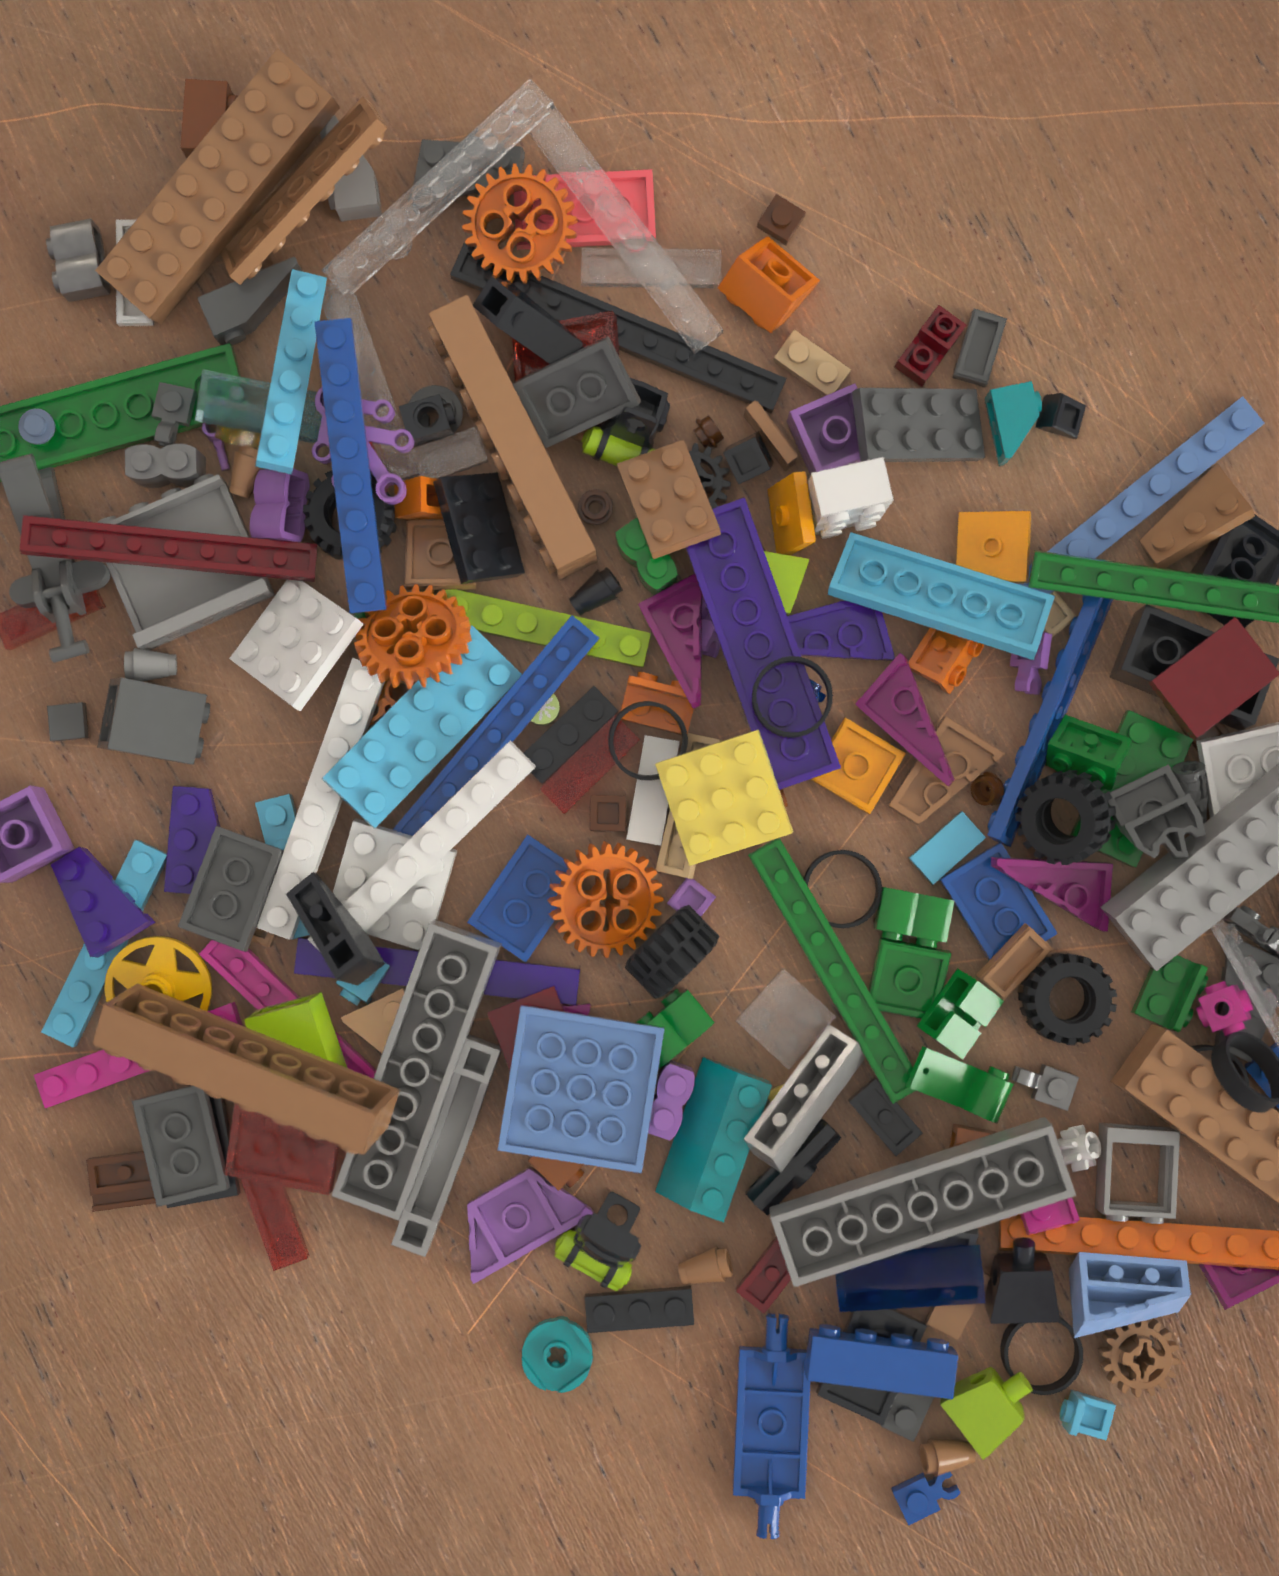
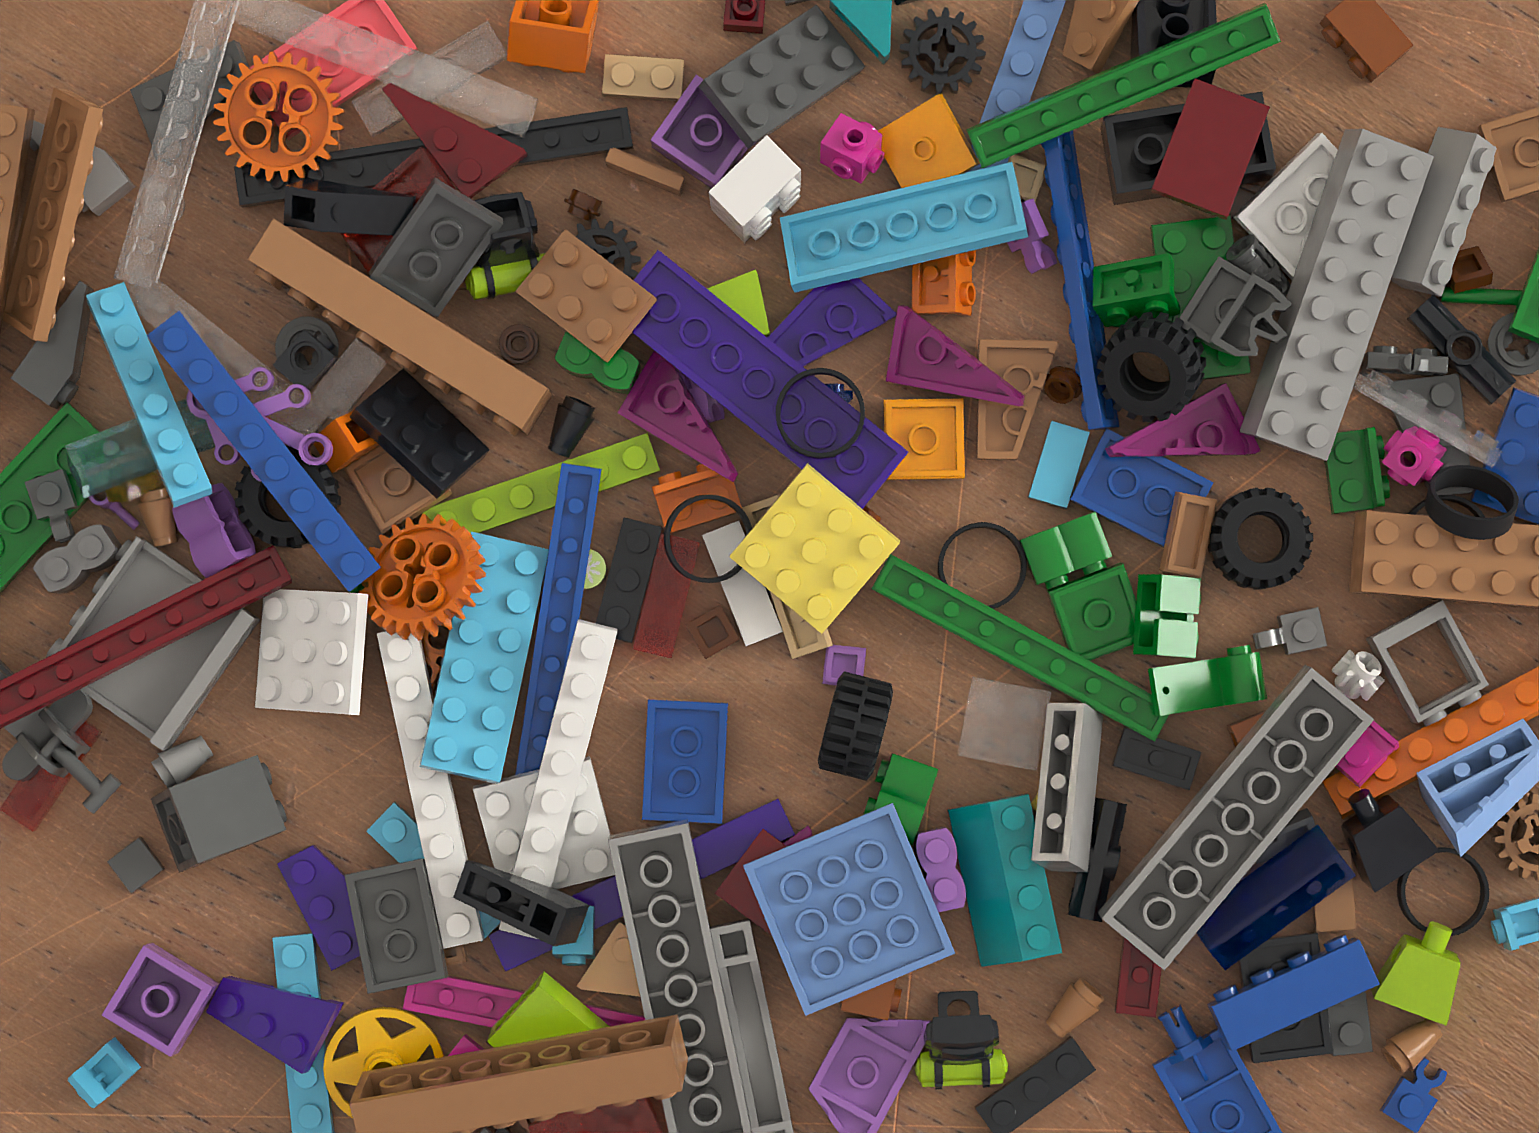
camera: 25 degrees left, 0 degrees up
orange gear [547,841,664,958] -> none
black brick [723,431,774,484] -> none
light orange plate [767,471,816,556] -> none
none -> dark red wing [382,83,528,199]
none -> dark pink brick [820,113,885,184]
none -> black gear [899,7,986,95]

